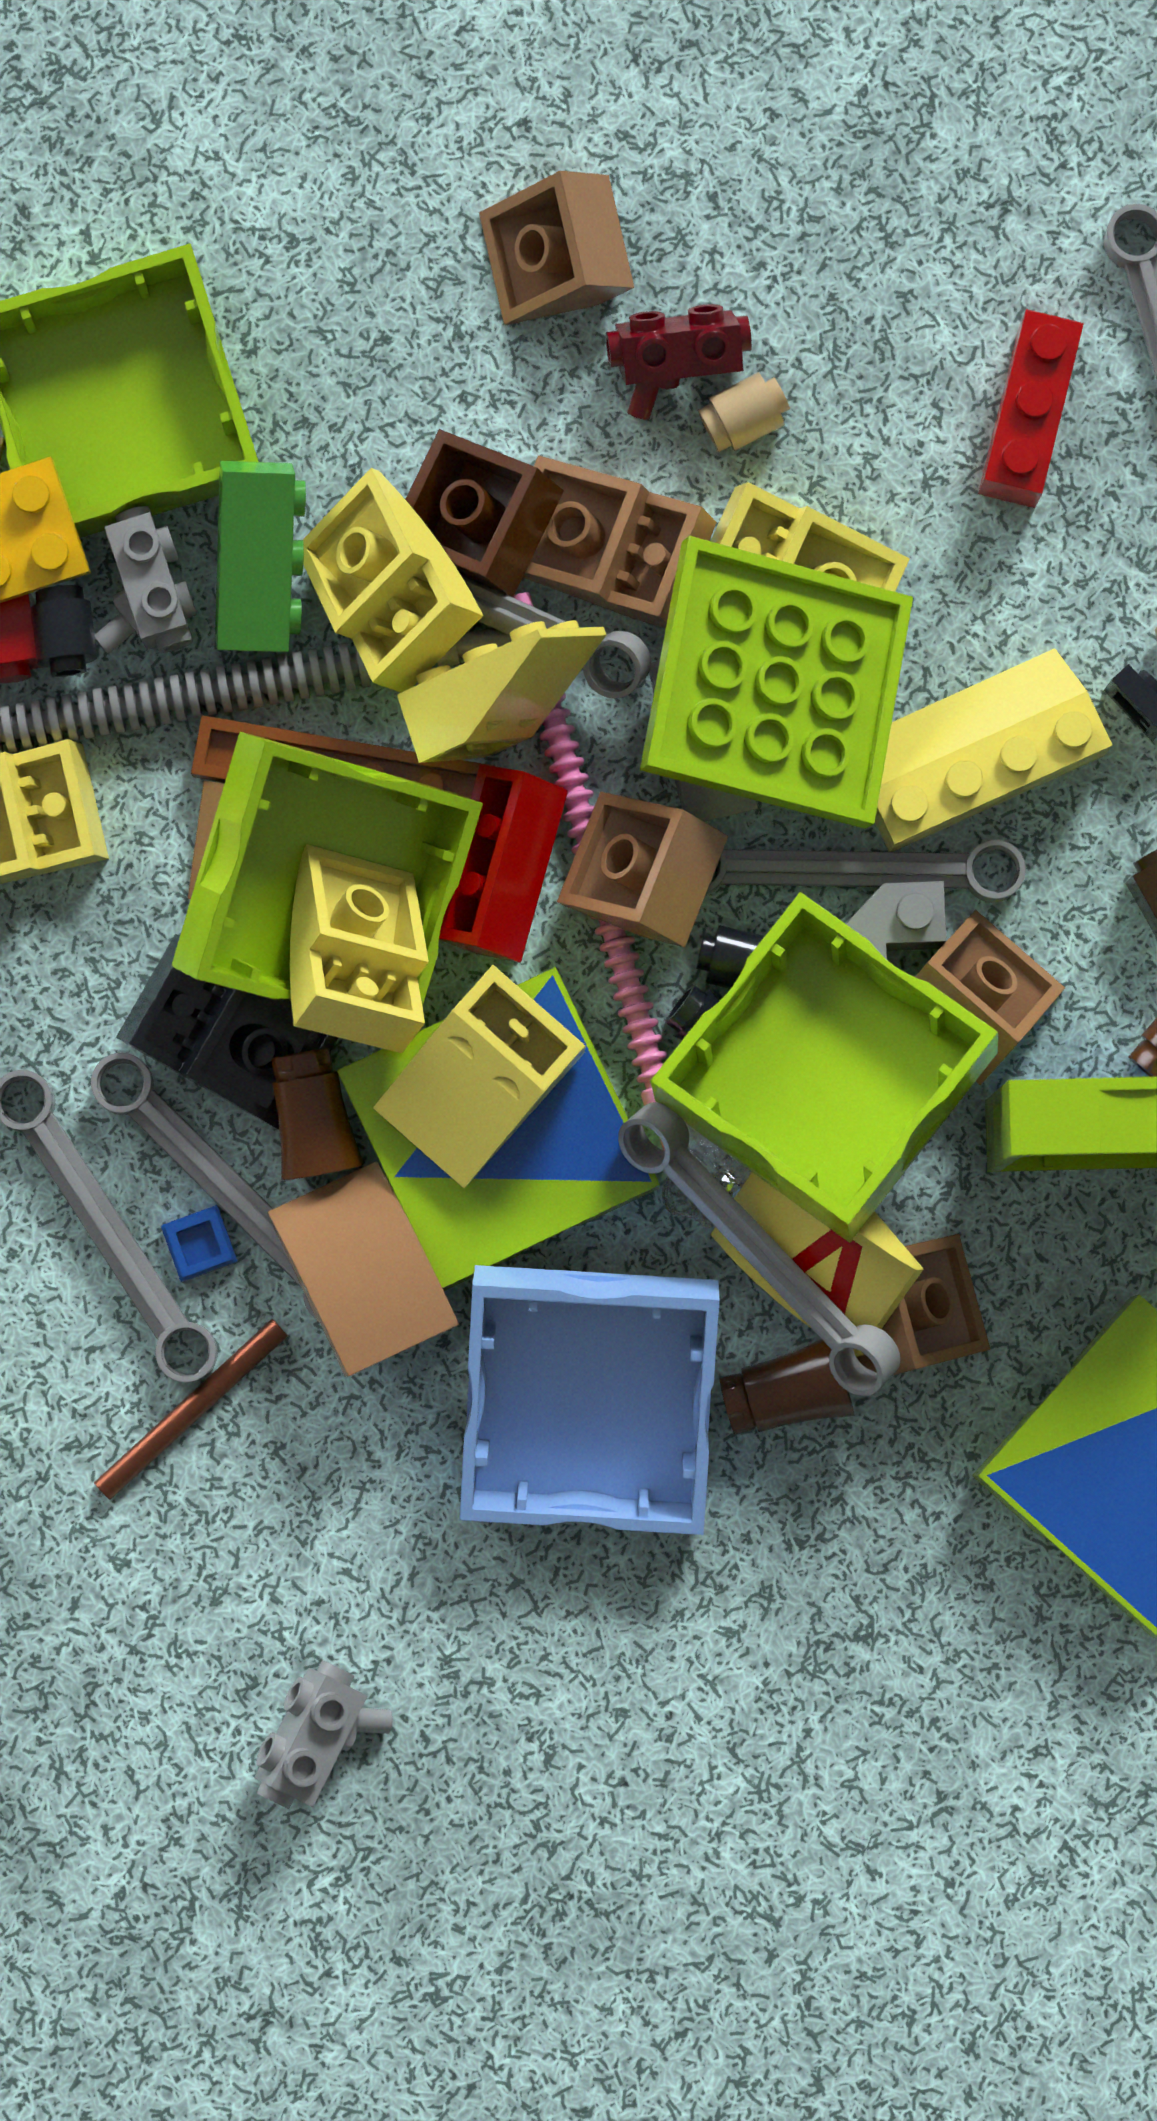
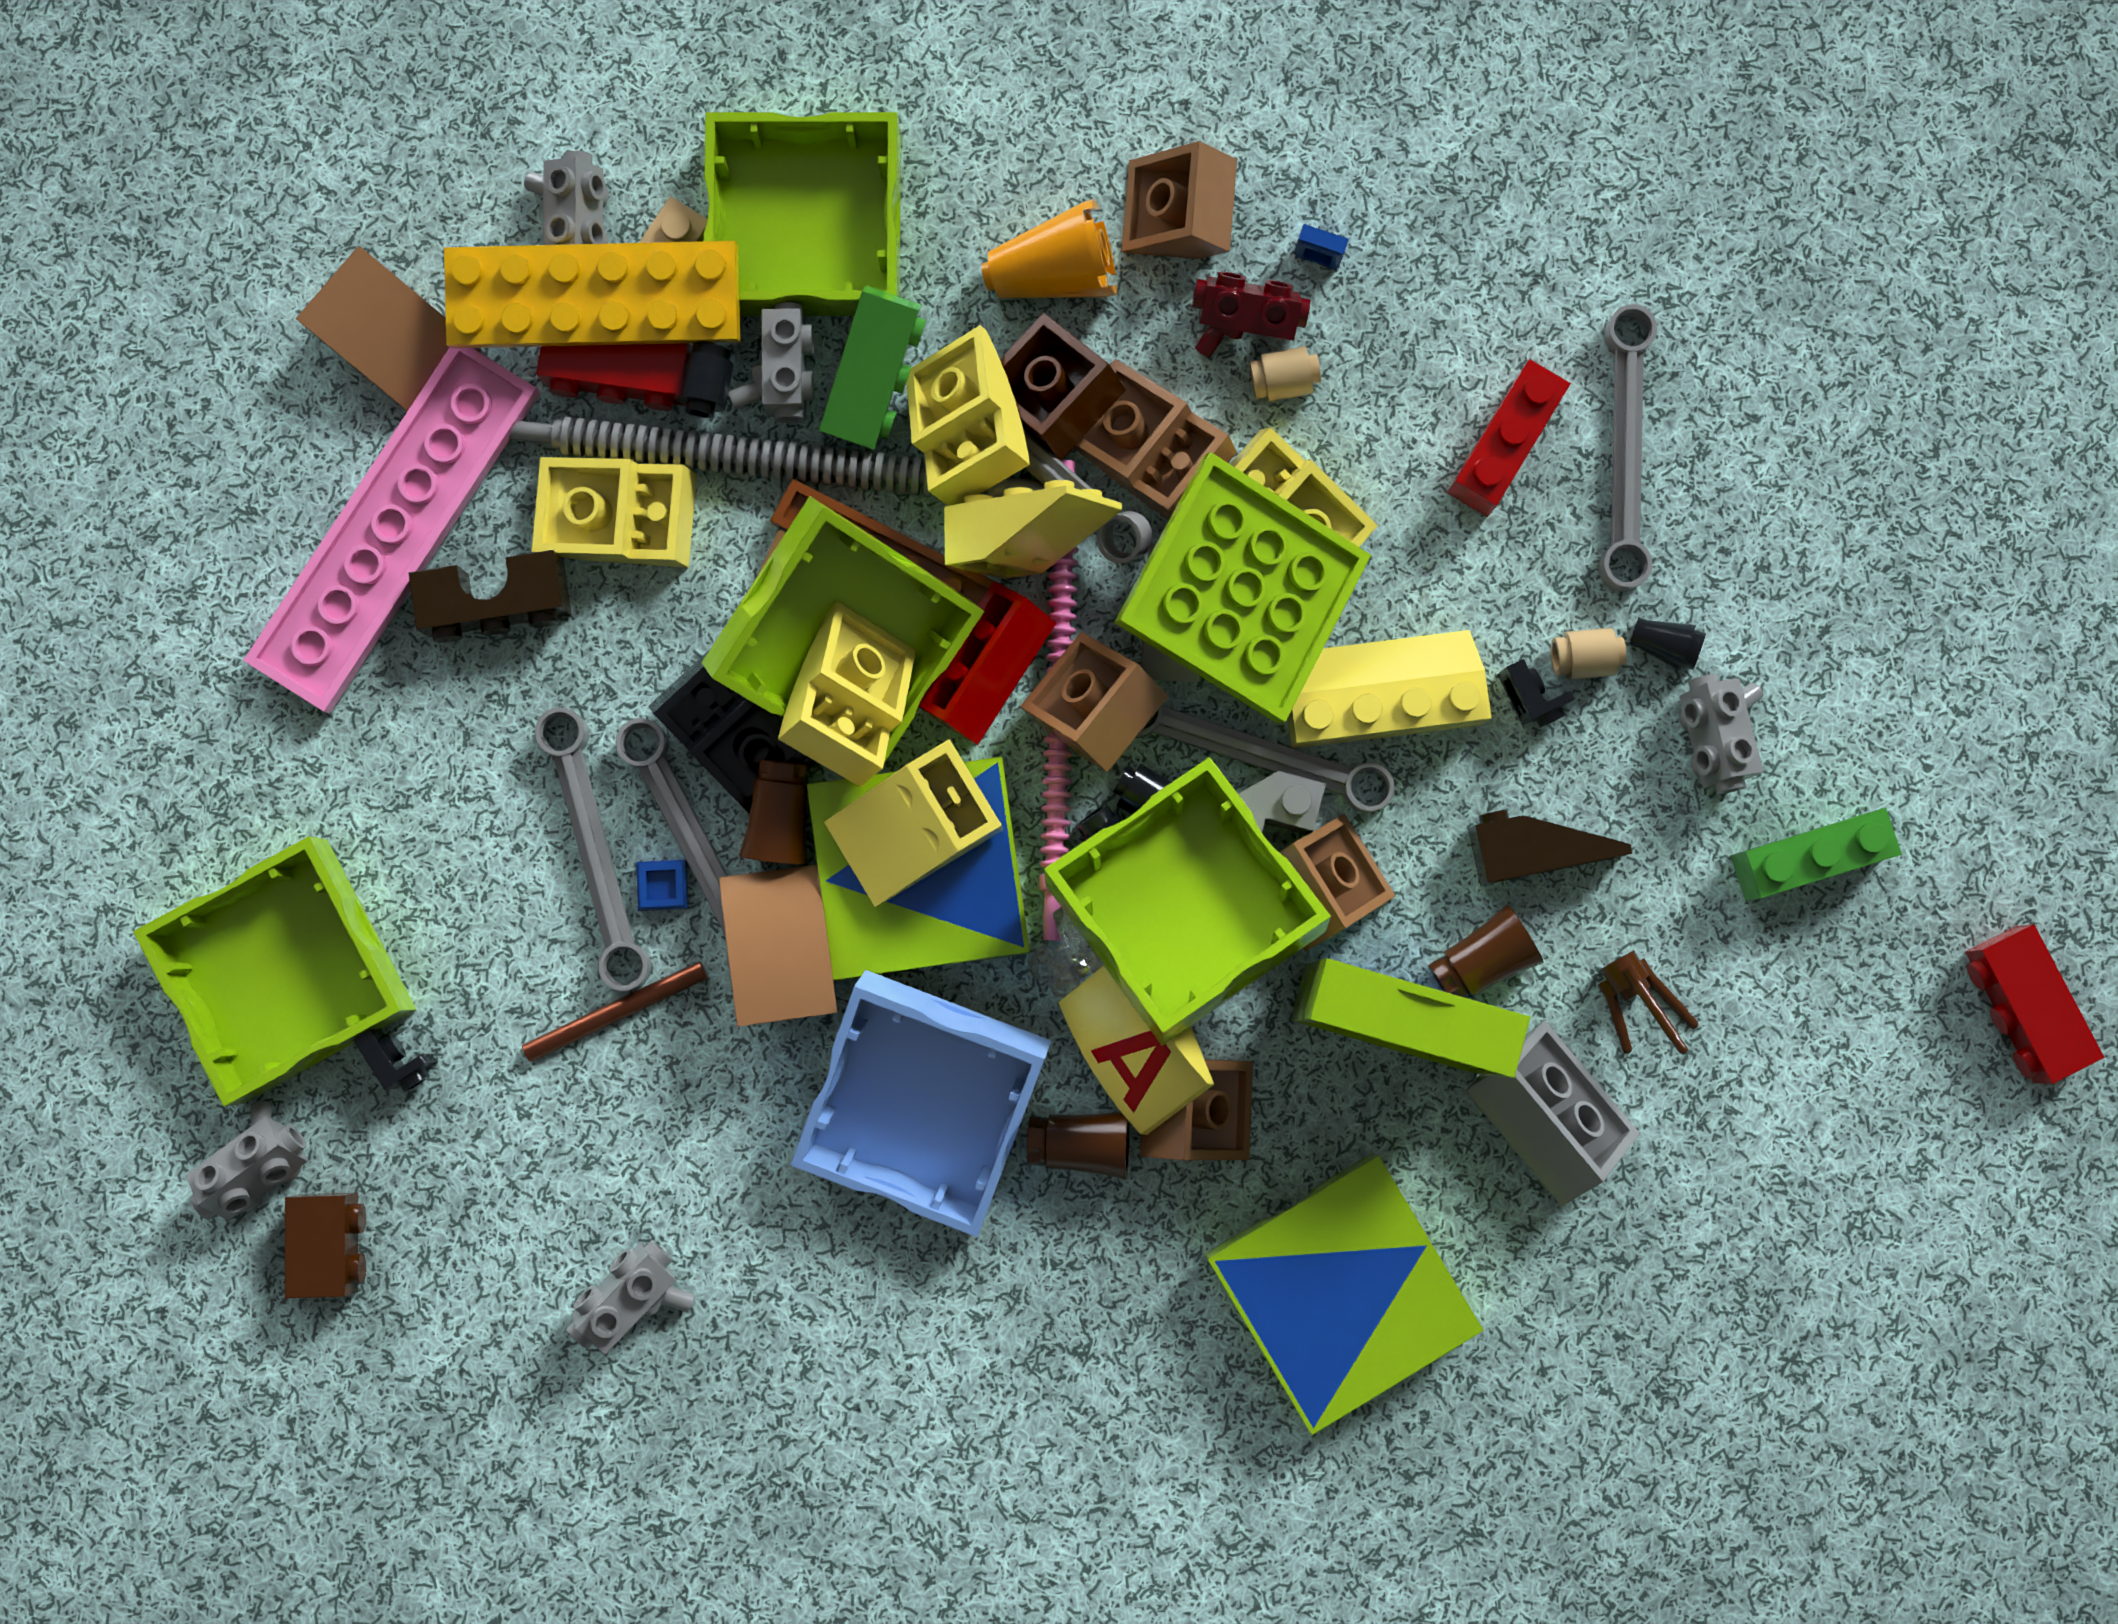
camera: 20 degrees right, 0 degrees up
light grey piece [618,1102,901,1396] -> none
none -> light orange cone [981,199,1117,299]
none -> blue tile [1294,224,1349,270]

